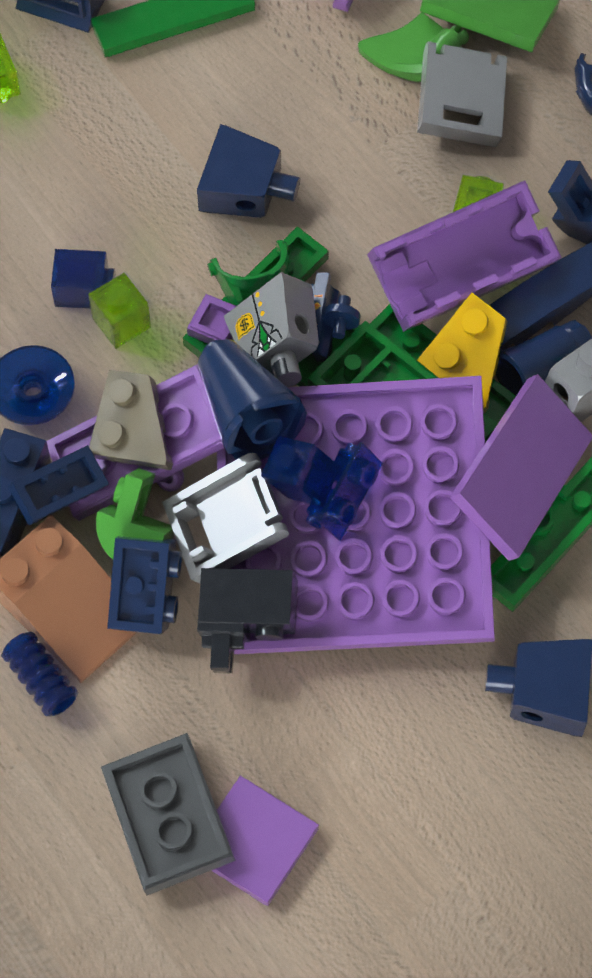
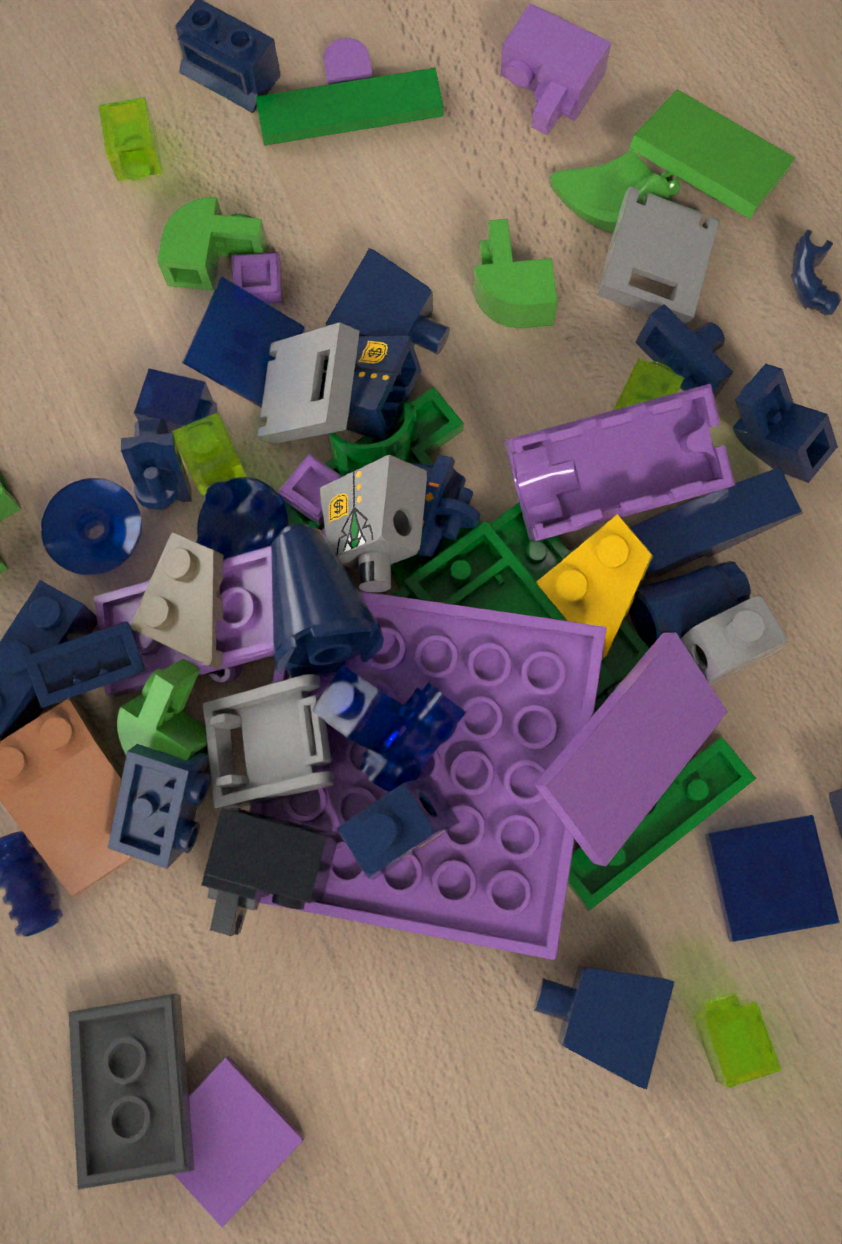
camera: 15 degrees right, 10 degrees up
none -> dark blue hips [121,419,192,510]
none -> bright green brick [157,197,268,290]
none -> clear blue piece [182,276,305,408]
none -> clear blue dish [196,477,289,560]
none -> medium lavender tile [232,252,283,306]
none -> light grey container [257,322,360,444]
none -> dark blue torso [319,336,421,441]
none -> dark blue torso [337,776,460,880]
none -> bright green brick [473,218,558,328]
none -> dark blue tile [635,304,733,399]

